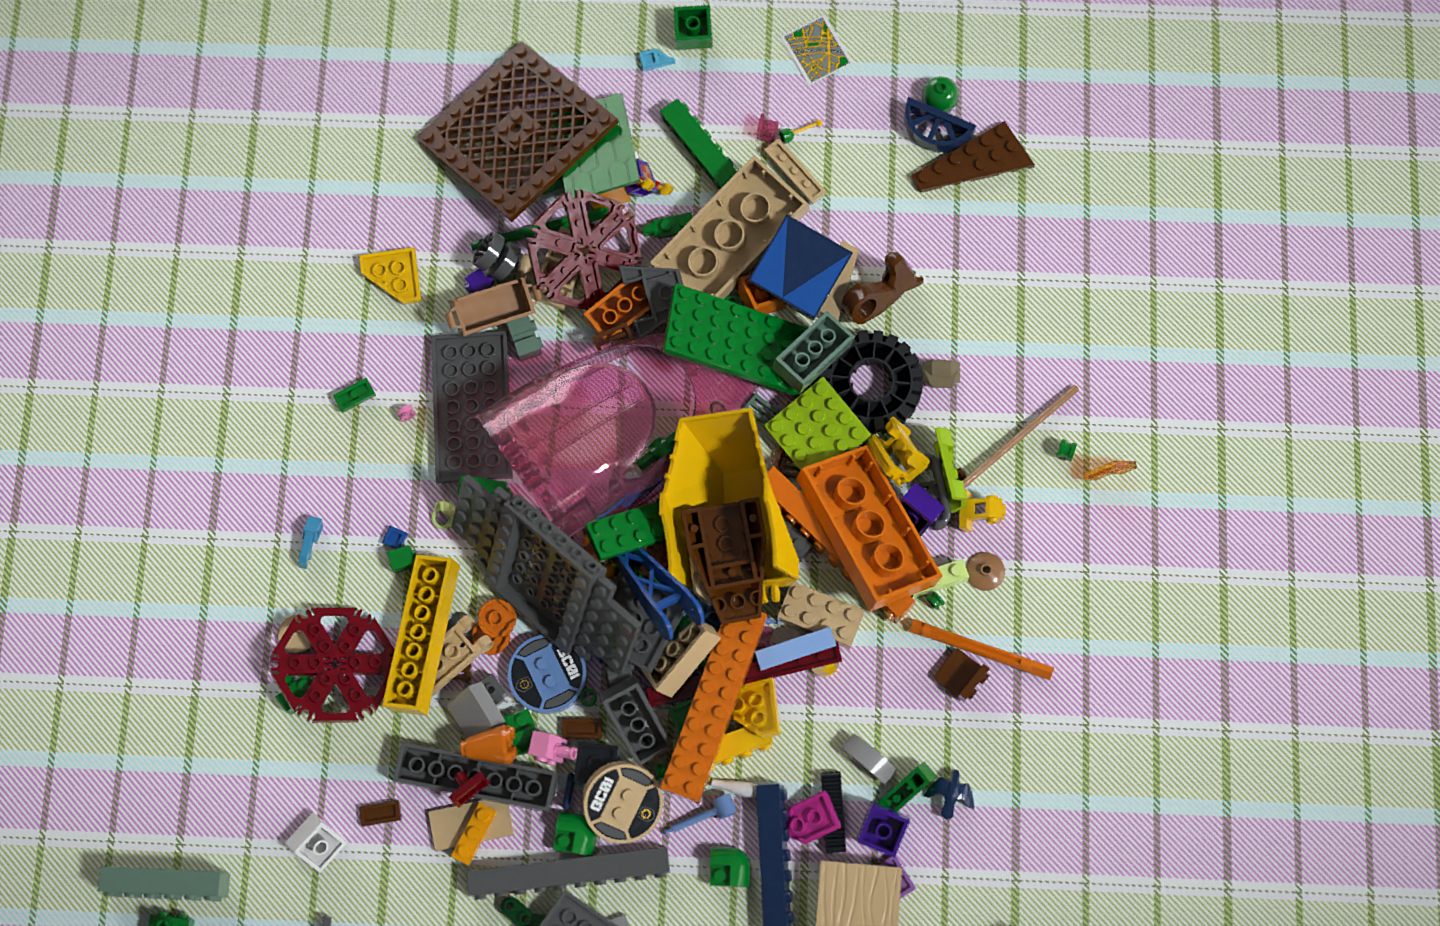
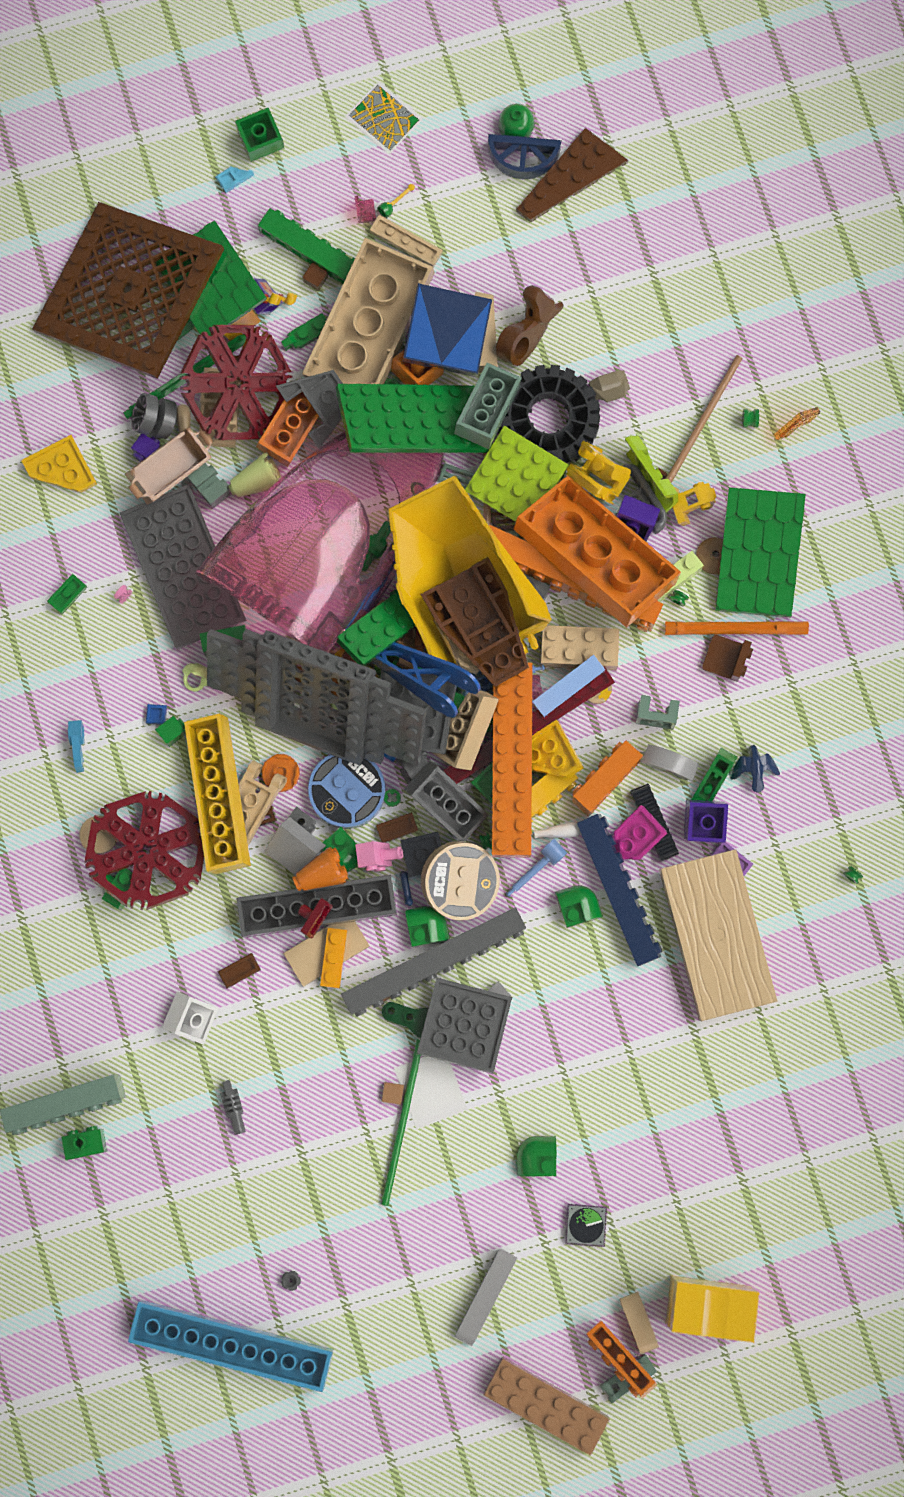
camera: 20 degrees left, 5 degrees up
orange tile [478,599,517,638] -> none
reddish brown tile [591,322,634,355] -> none
none -> yellowish green cone [229,452,283,497]
none -> reddish brown piece [302,263,328,291]
none -> orange brick [572,740,643,817]
none -> sand green panel [635,695,680,730]
none -> green piece [715,487,806,618]

